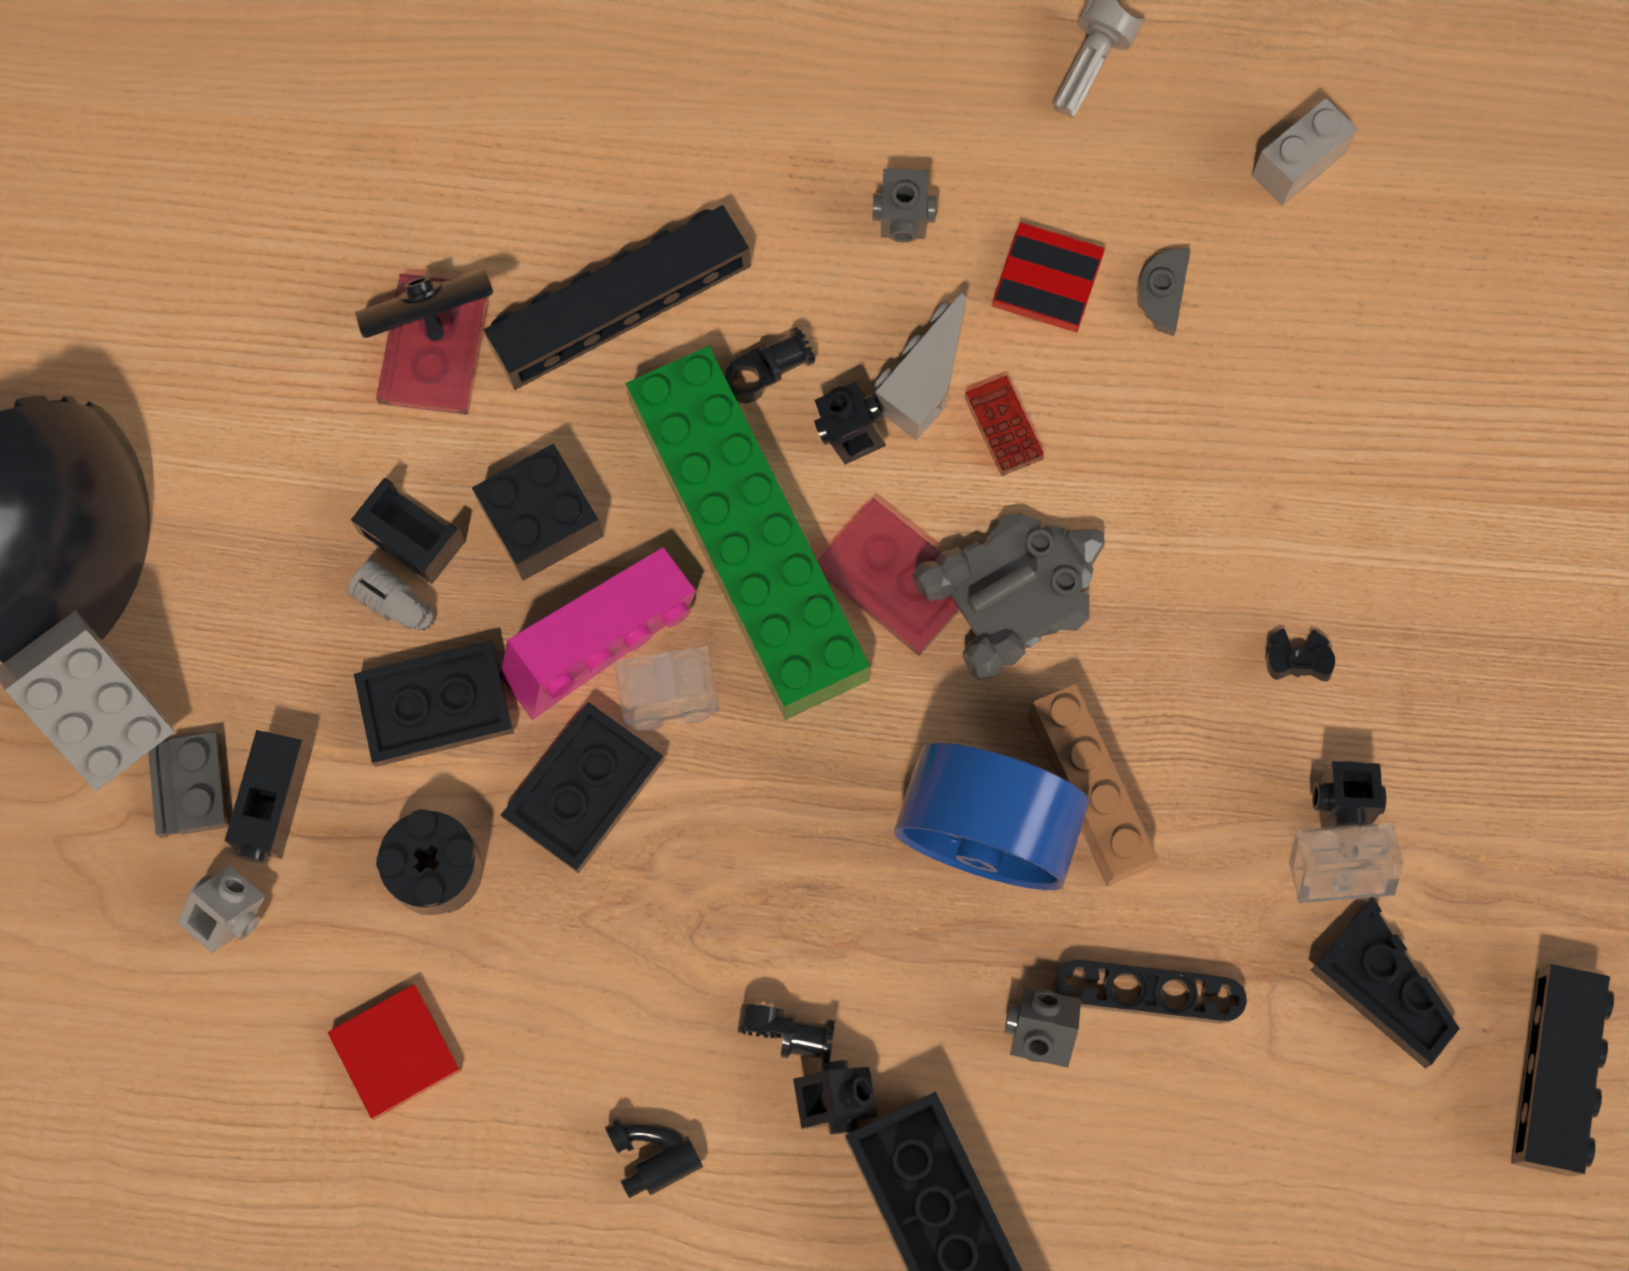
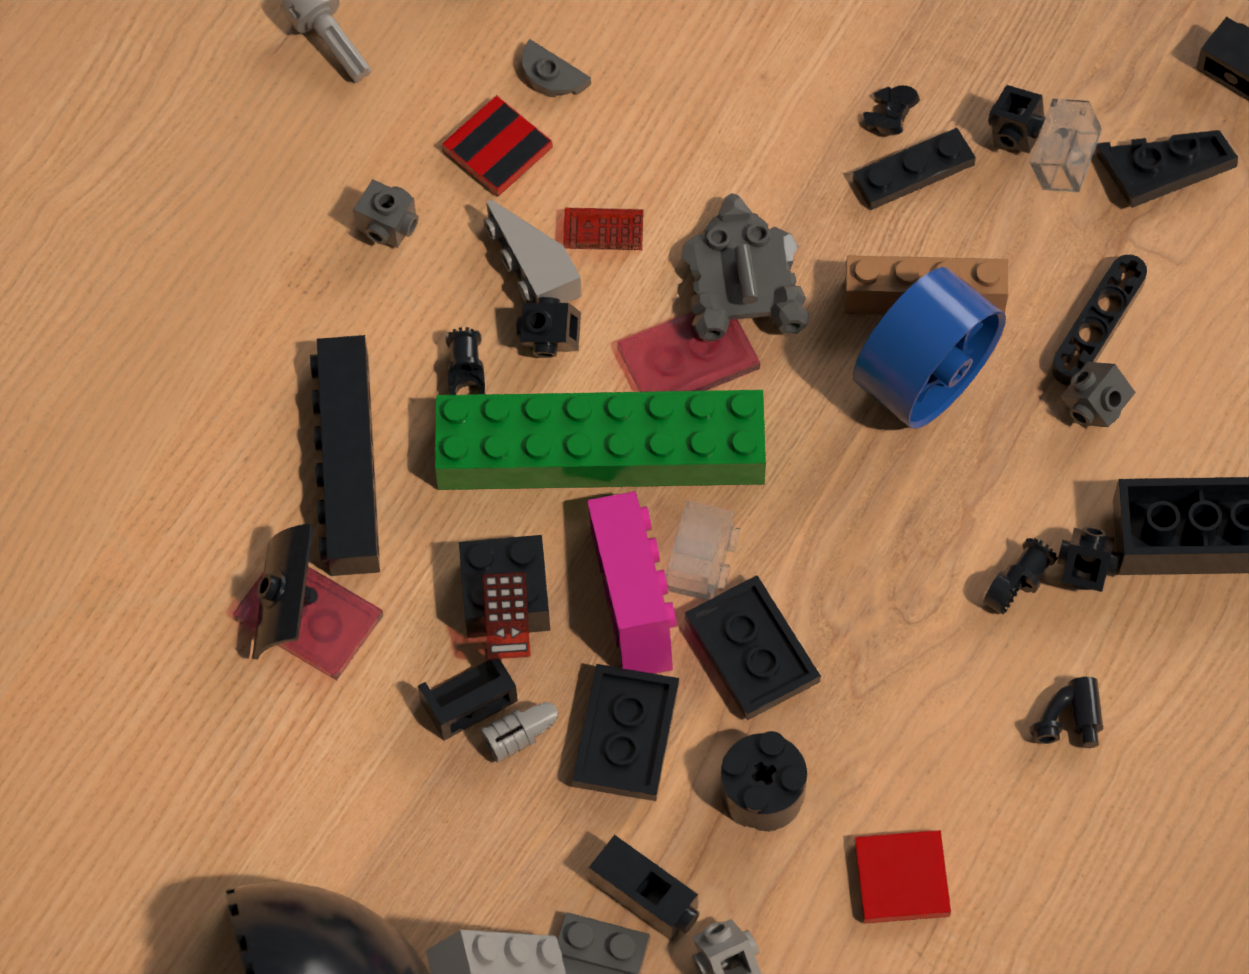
camera: 65 degrees left, 10 degrees down
none -> tile [482,572,531,661]
none -> black plate [853,127,976,210]

